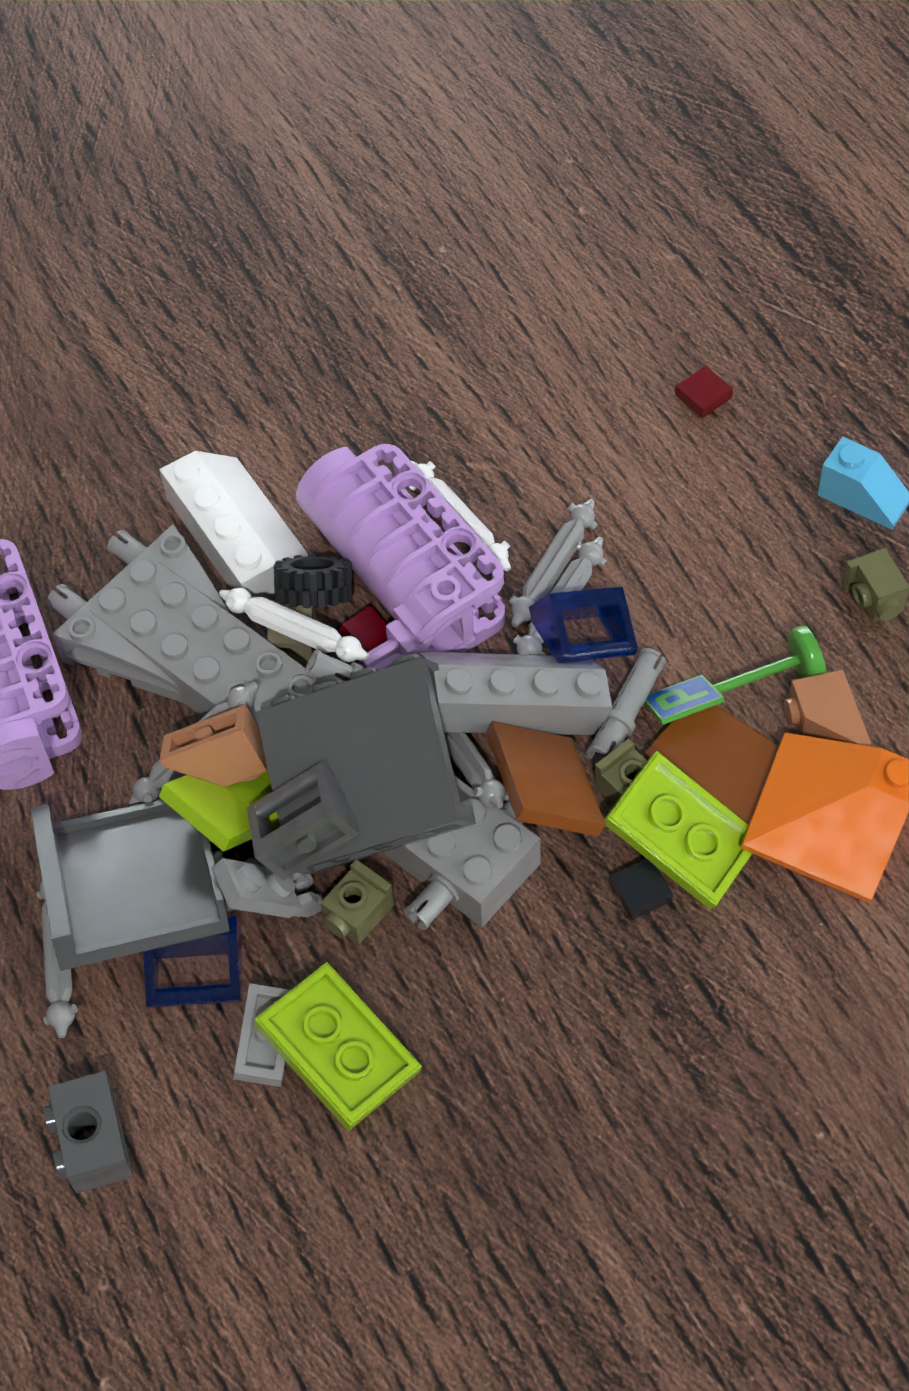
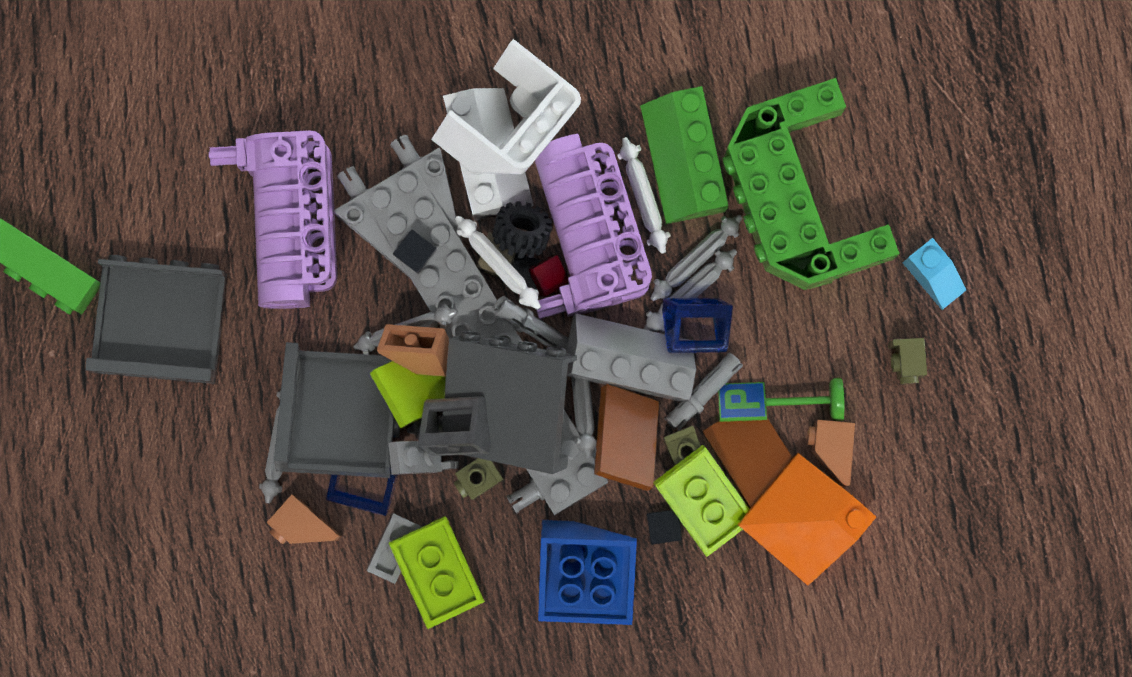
camera: 15 degrees right, 25 degrees up
dark grey brick [44,1070,134,1194] -> none
dark red tile [675,365,733,418] -> none
none -> nougat slope [267,494,342,544]
none -> black tile [393,230,437,274]
none -> white windscreen [431,39,581,174]
none -> blue slope [538,520,637,625]
none -> bright green slope [640,86,729,224]
none -> bright green wedge [723,78,900,290]

